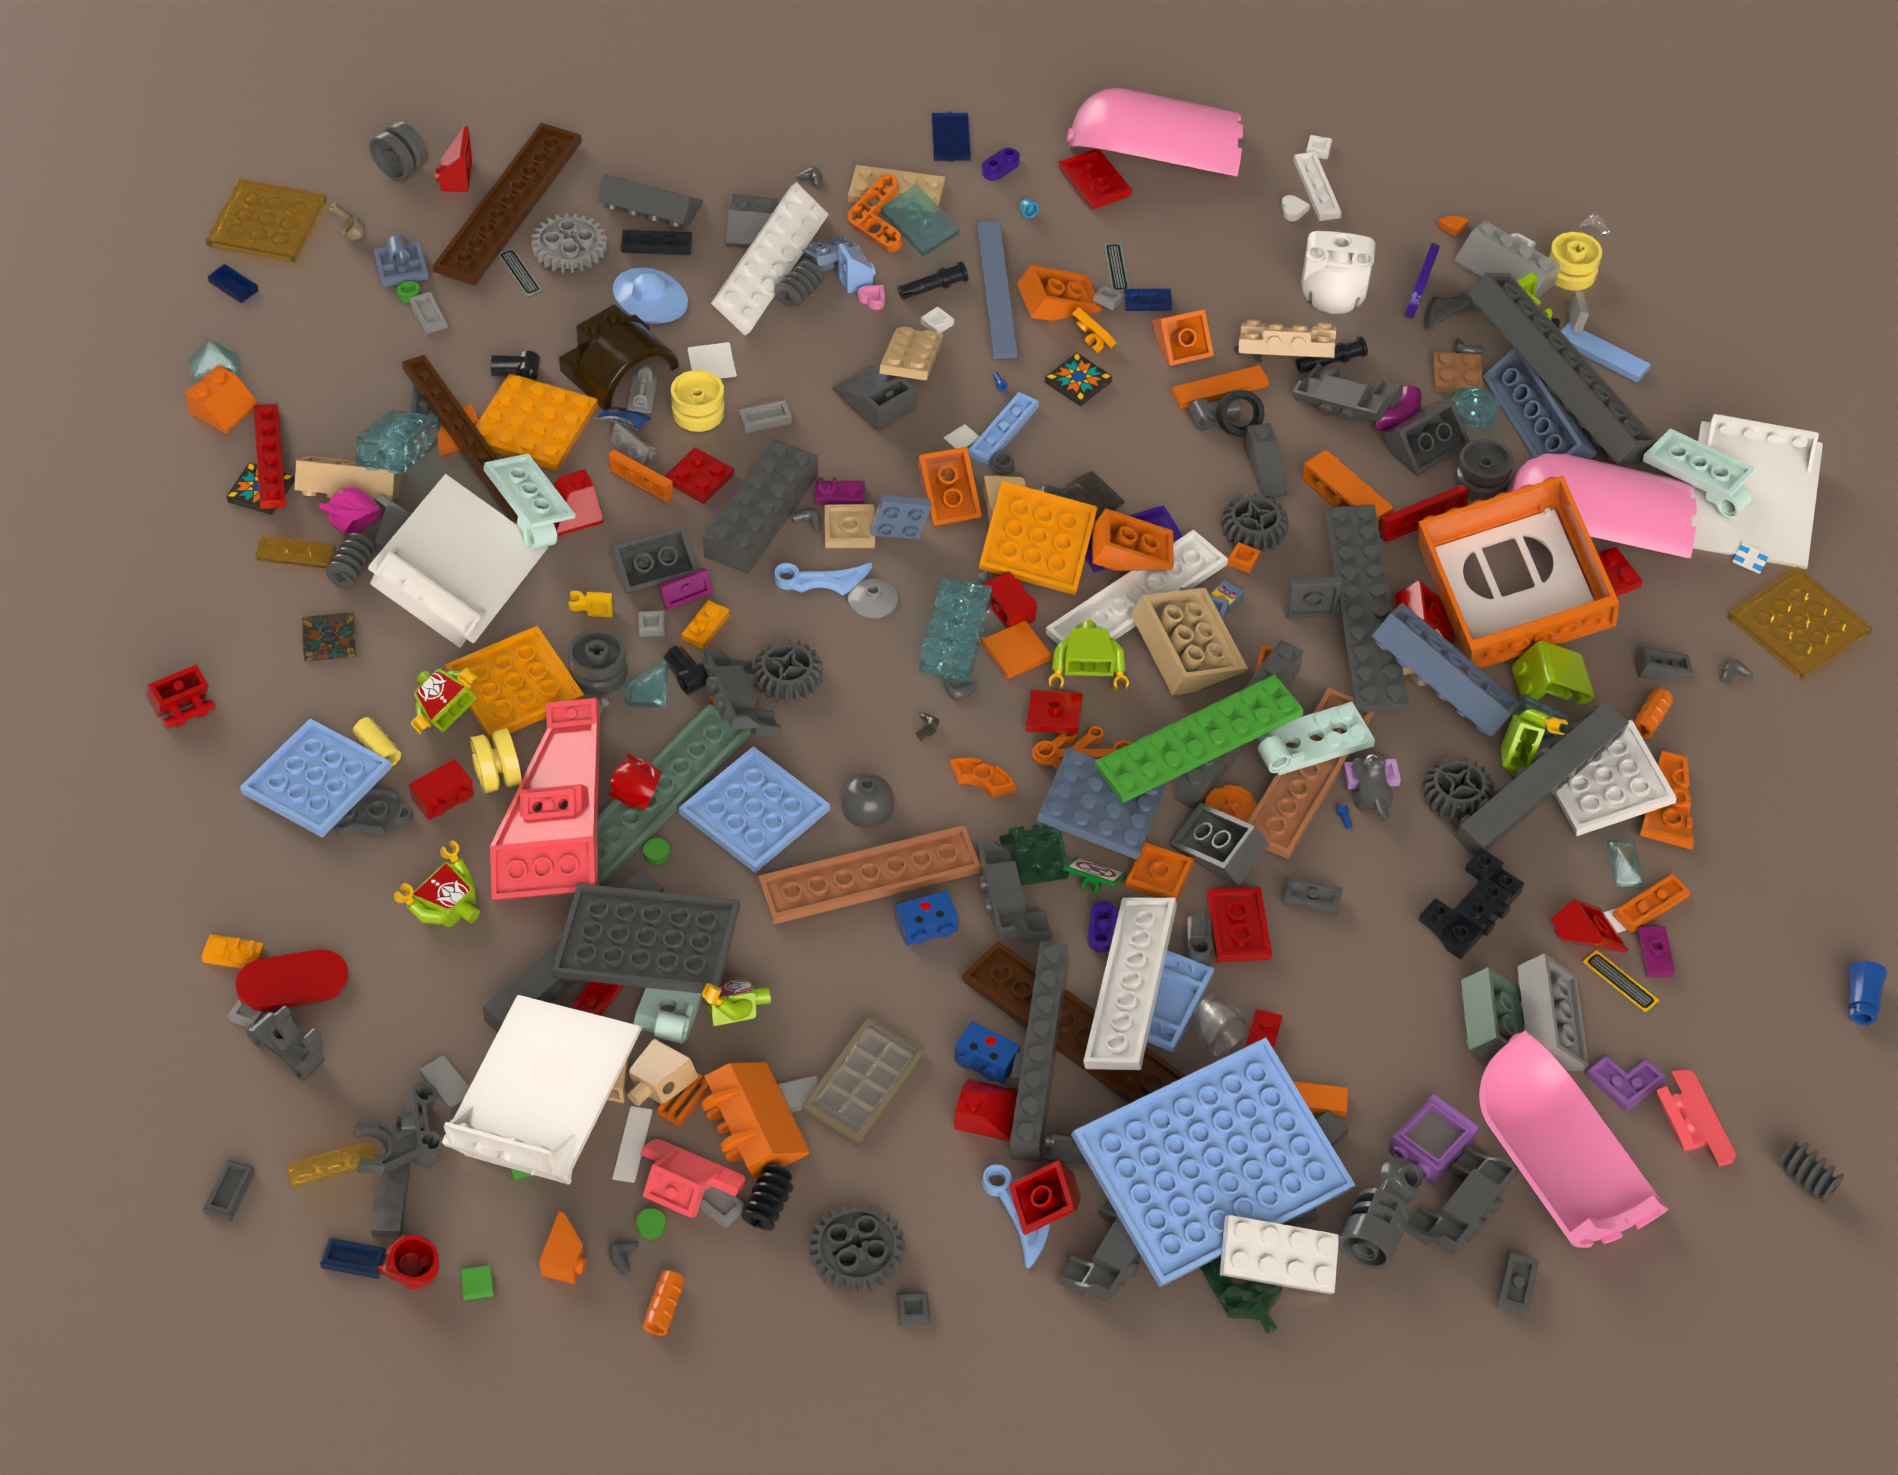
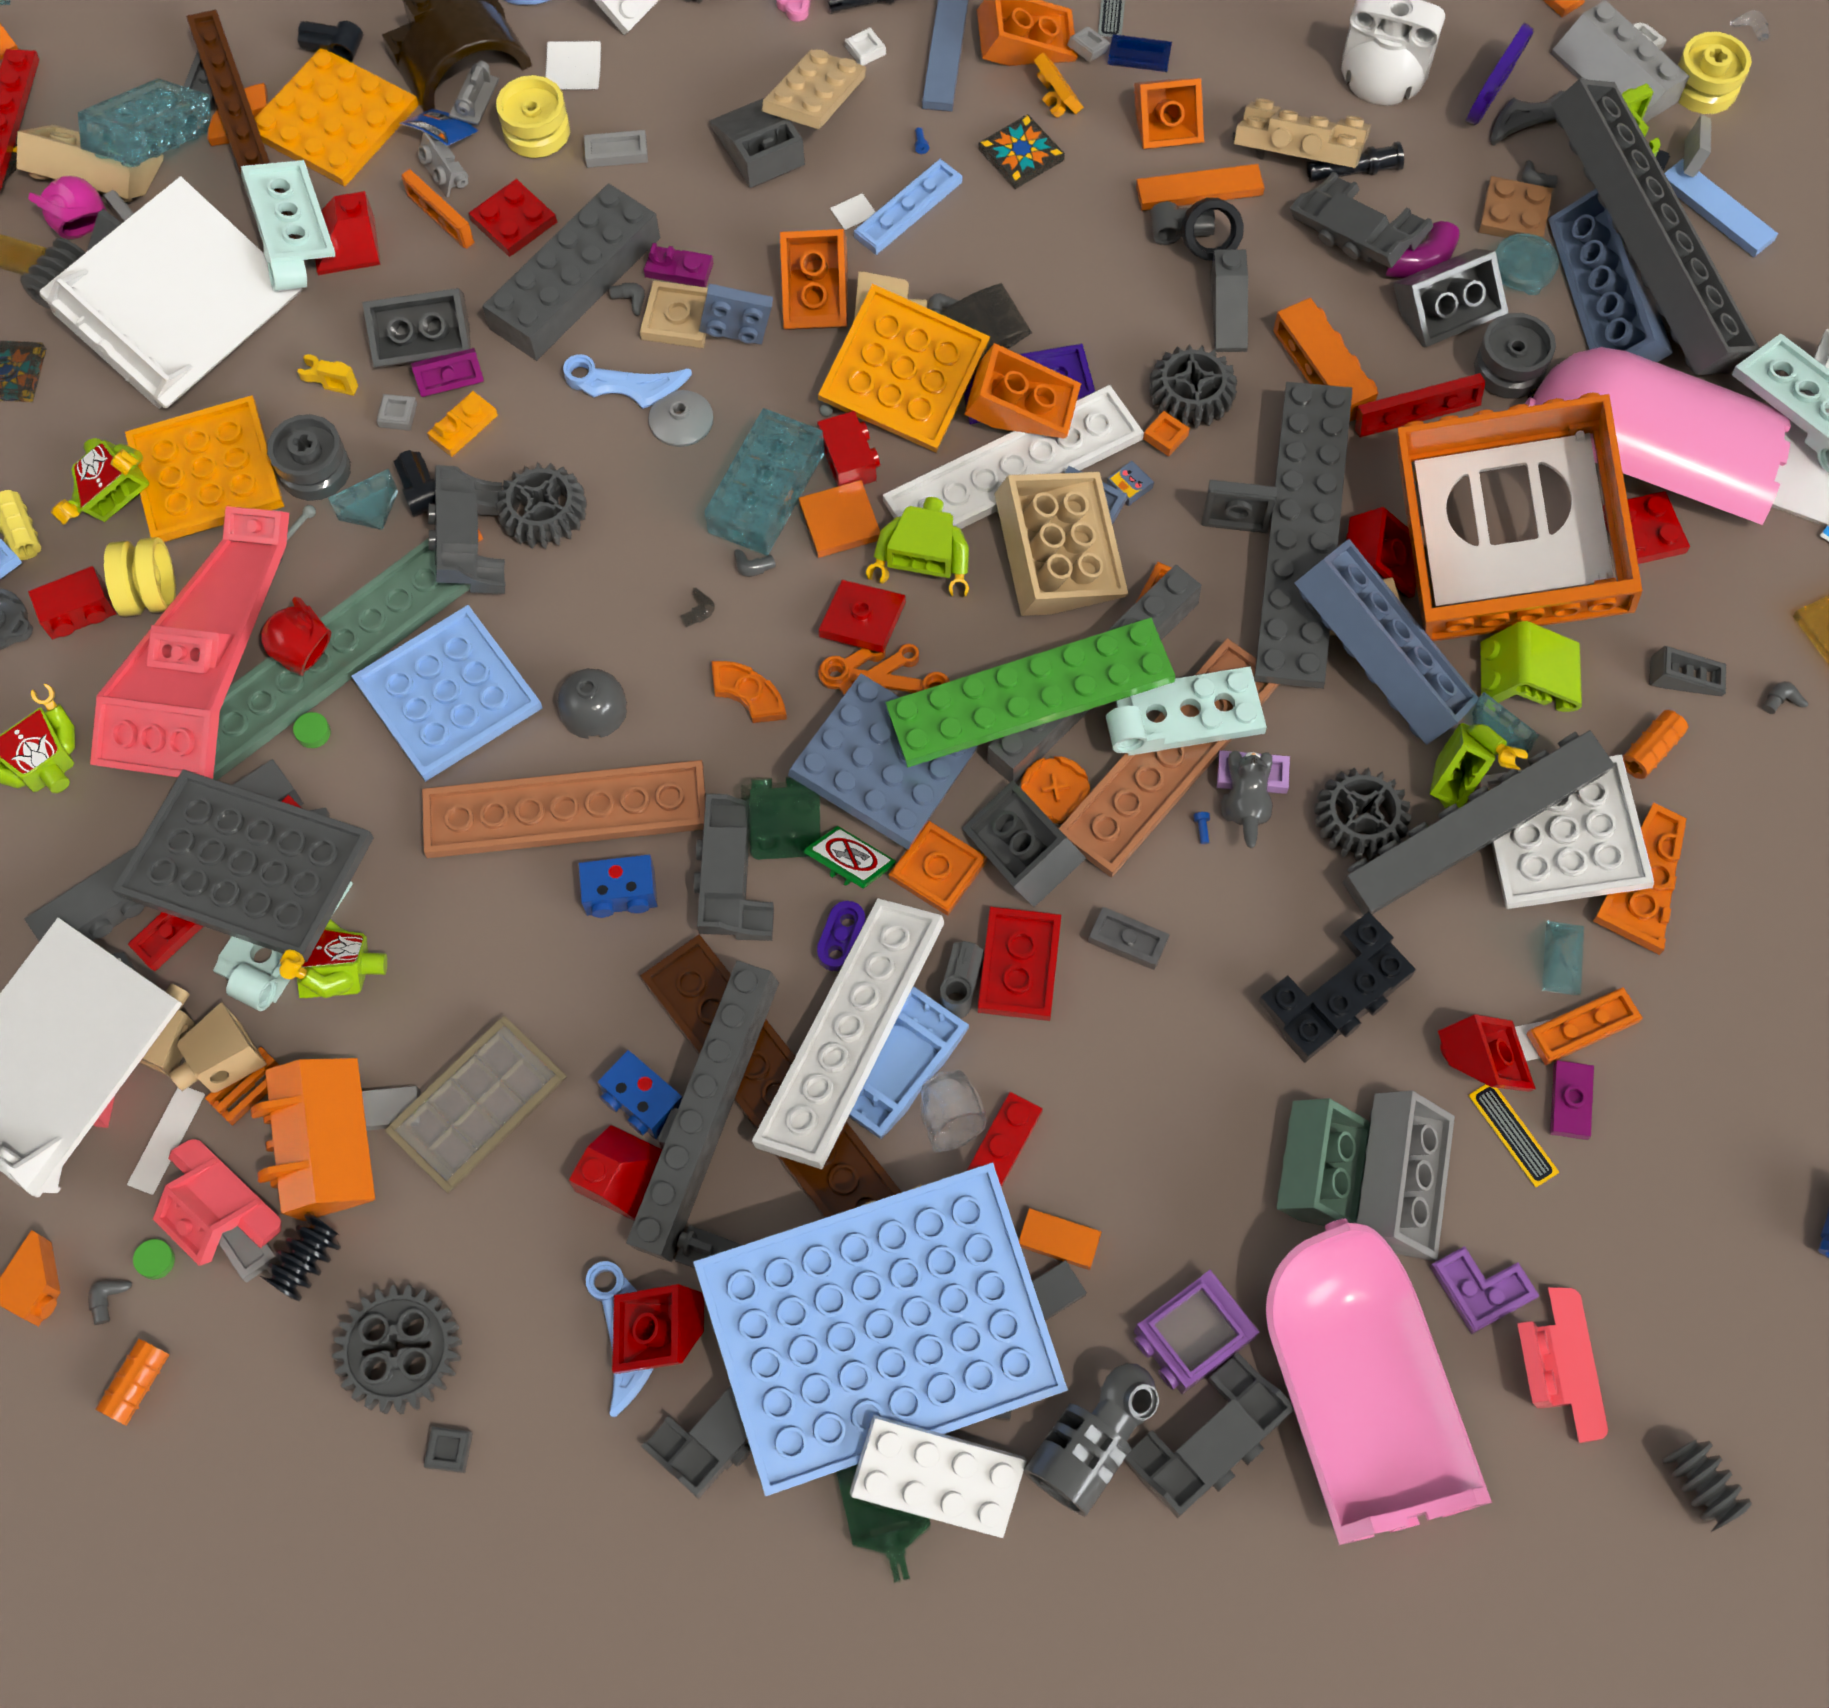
camera: 15 degrees right, 15 degrees up
dark grey plate [991,452,1015,475] -> none
dark grey plate [1497,1252,1539,1316] -> none

